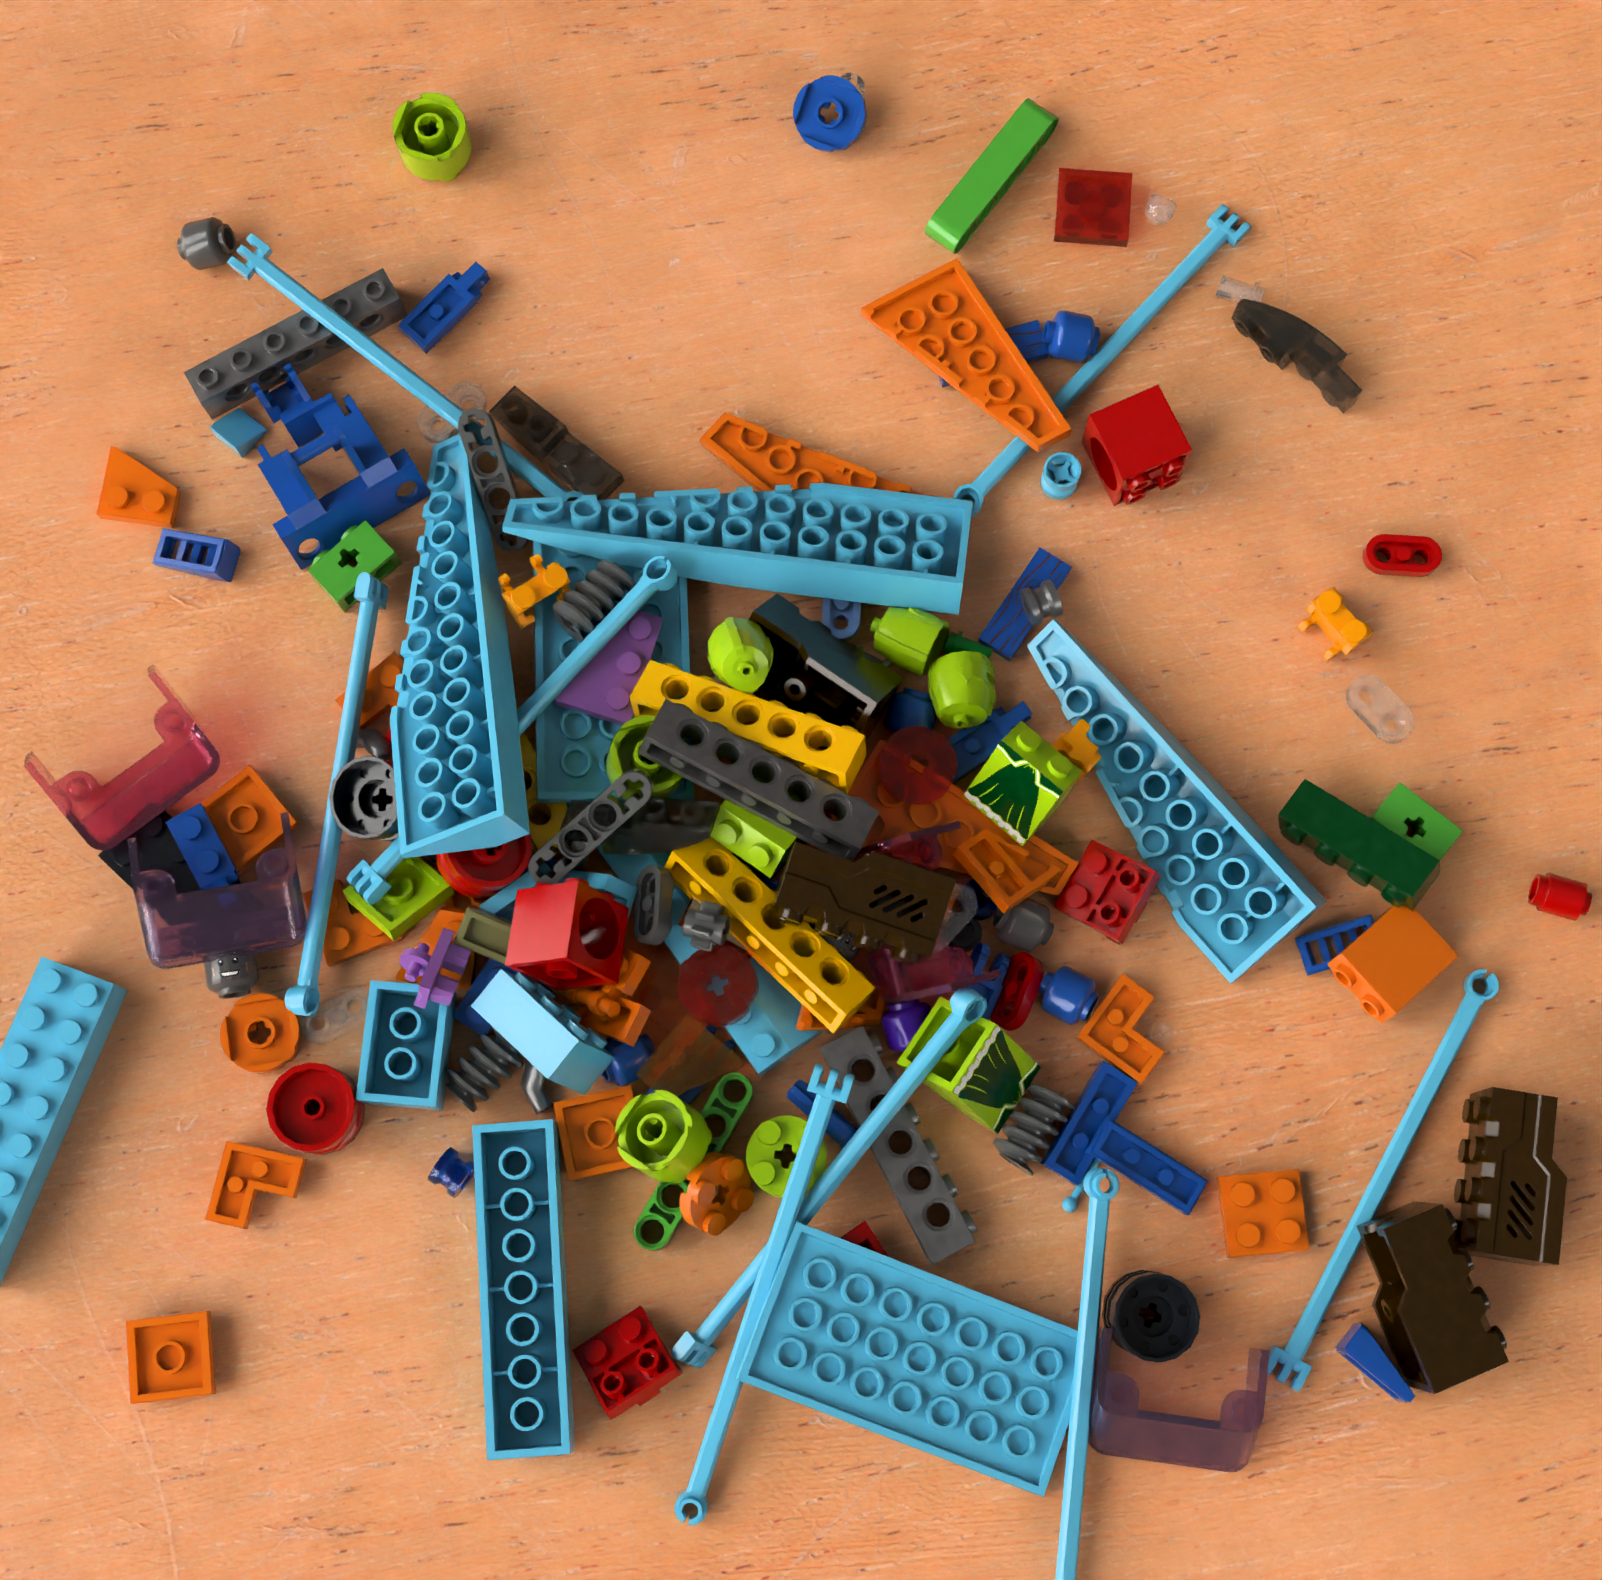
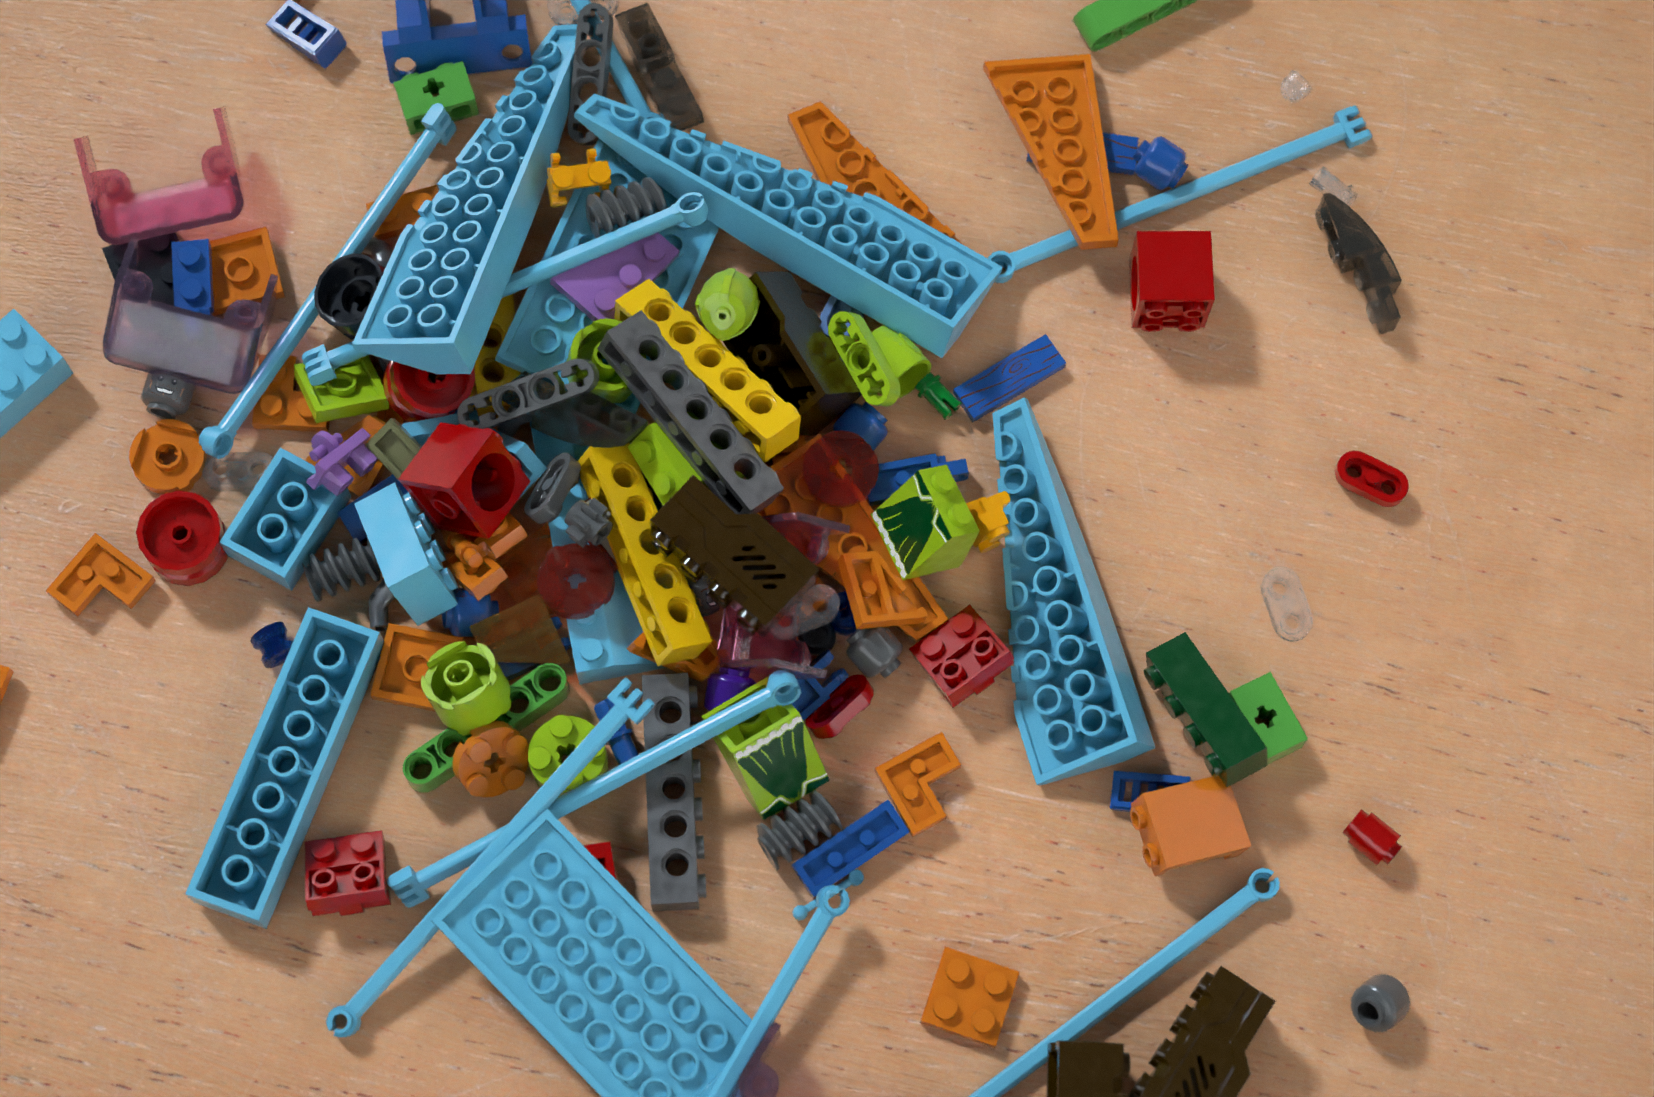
camera: 20 degrees right, 5 degrees down
lime helmet [928,651,996,729] -> none
flat silver wheel [1020,579,1063,626] -> none
blue head [1038,966,1099,1025] -> none
medium azure wheel [1040,452,1081,500] -> none
clear red plate [1054,168,1132,247] -> none
blue tile [1085,1117,1208,1215] -> none
black wheel [1102,1270,1200,1363] -> none
light orange piece [1297,587,1375,661] -> none
none -> lime beam [828,311,900,407]

